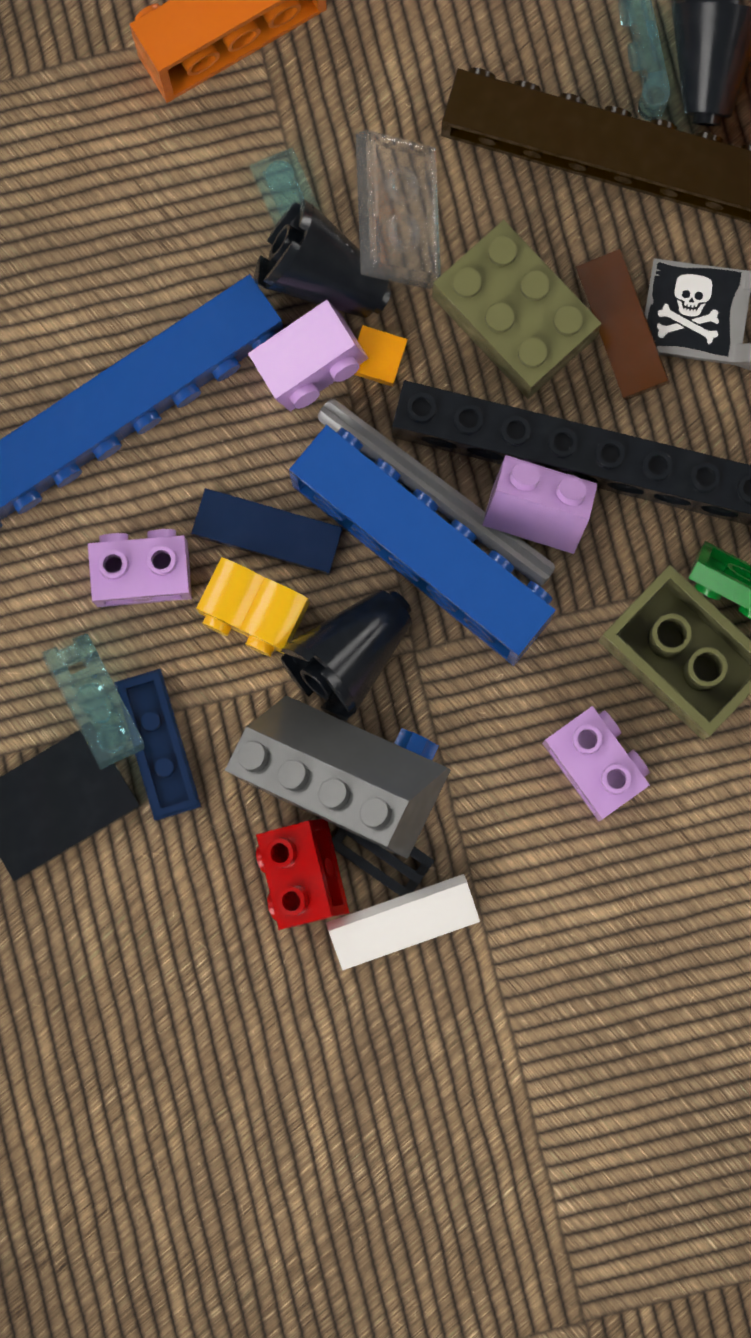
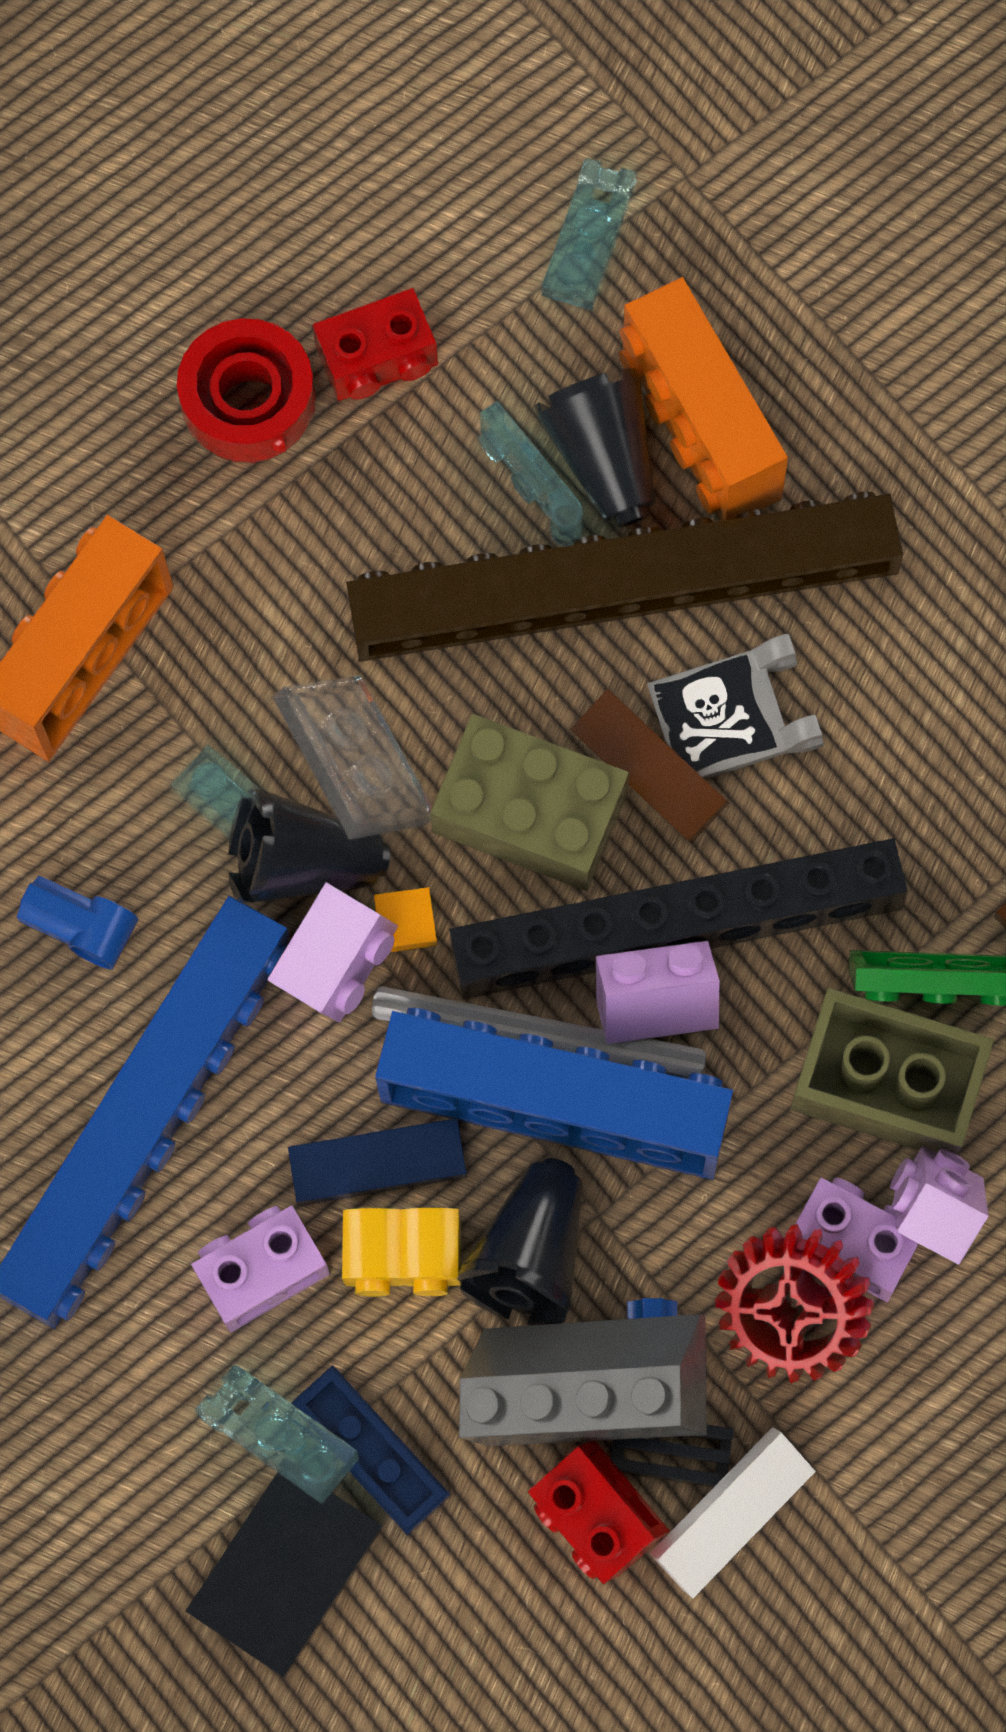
camera: 25 degrees left, 10 degrees down
none -> blue piece [16,875,139,970]
none -> red gear [715,1224,874,1384]
none -> lavender brick [890,1145,989,1265]

